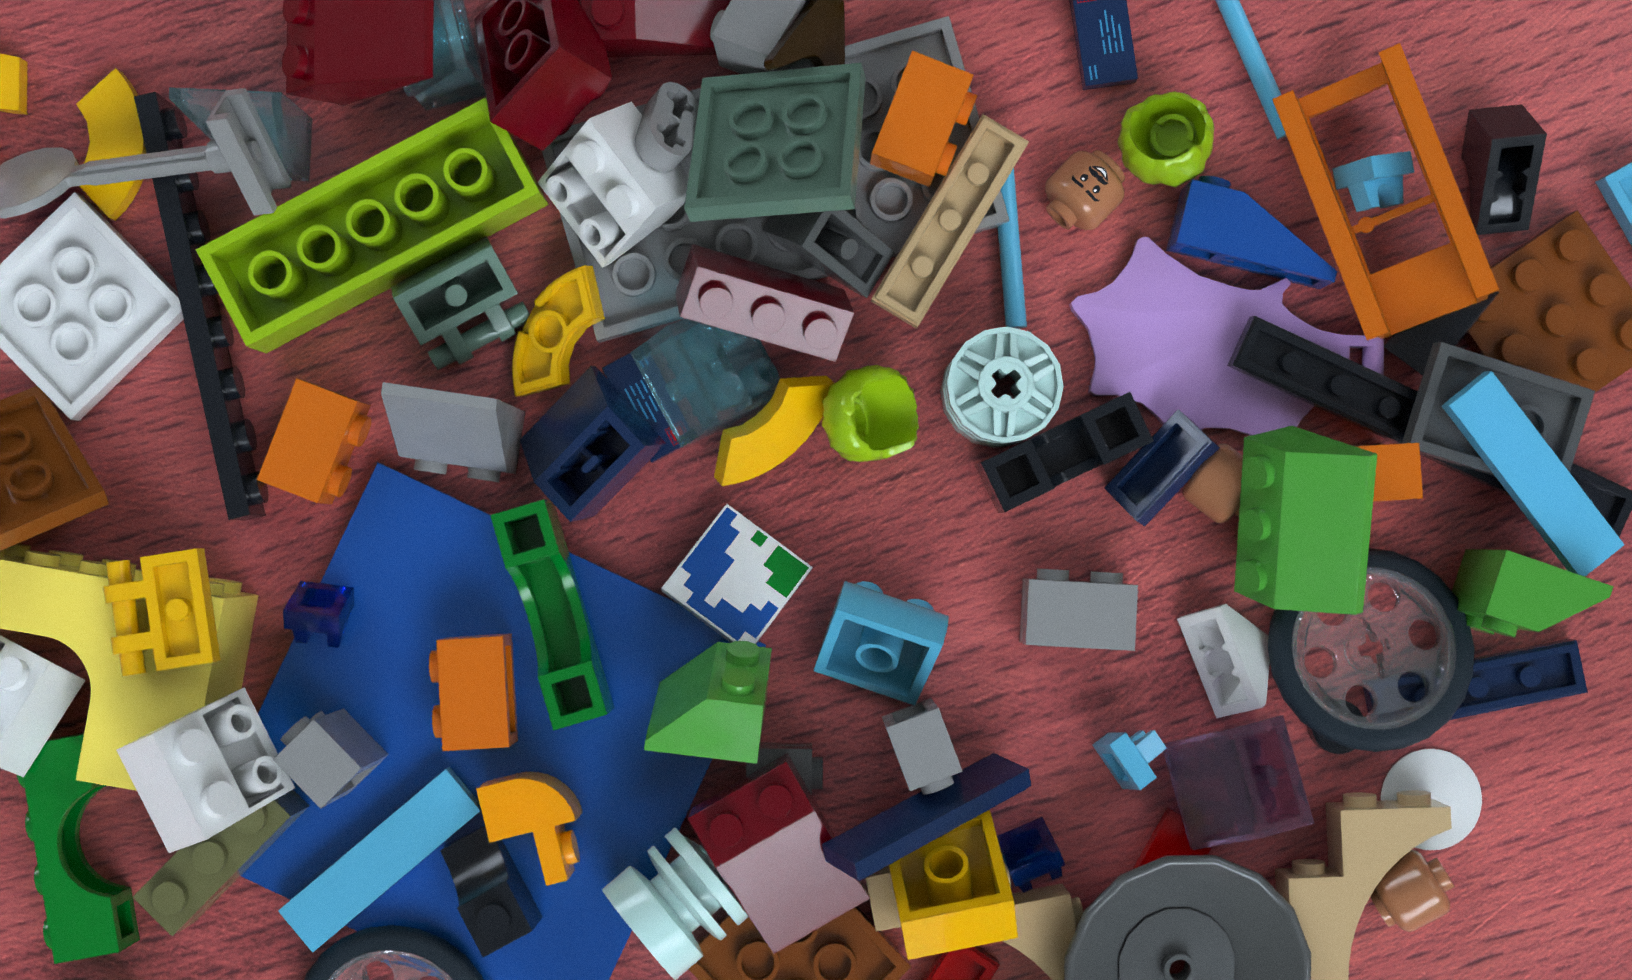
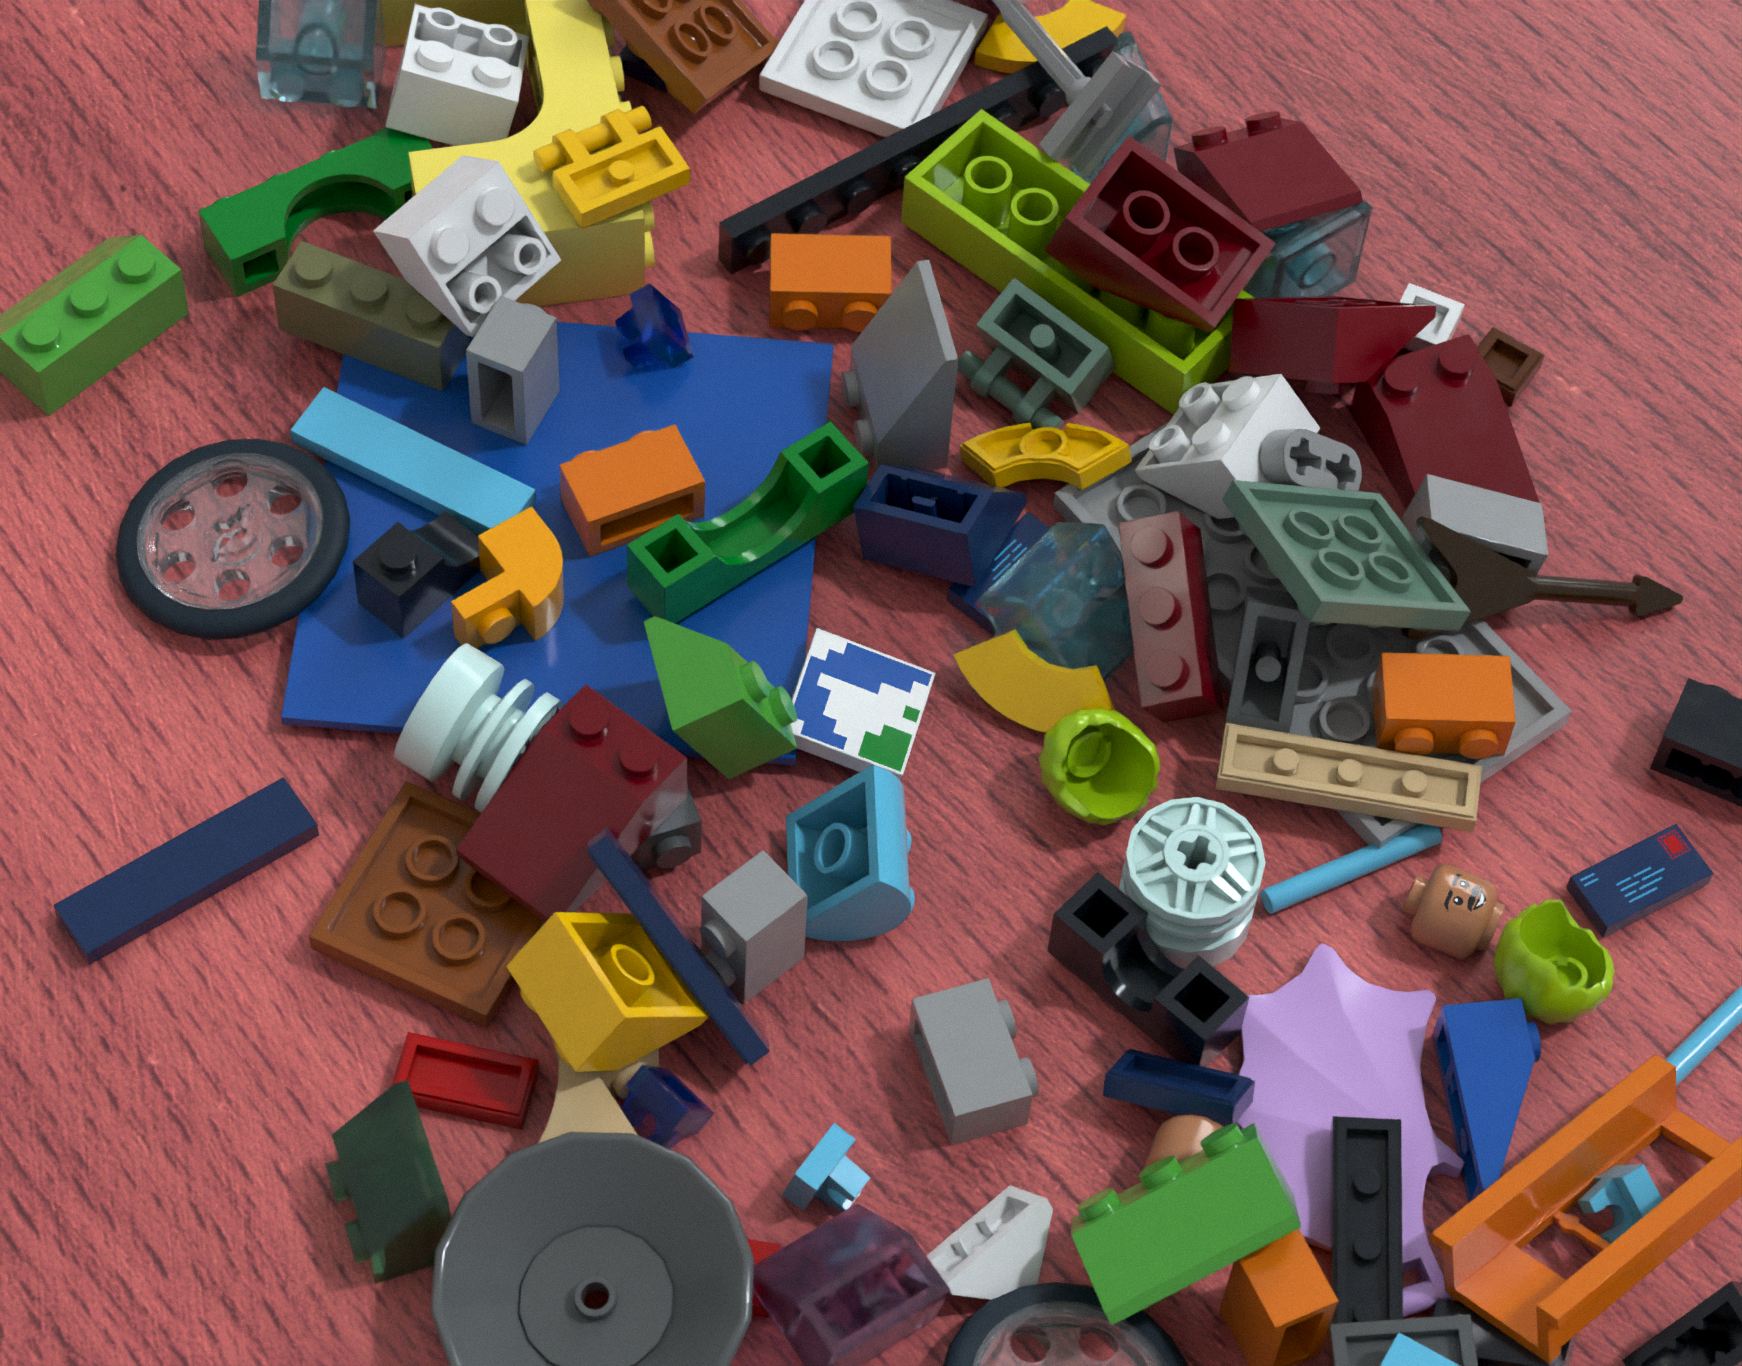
camera: 70 degrees right, 30 degrees down
none -> dark red slope [1044,135,1276,333]

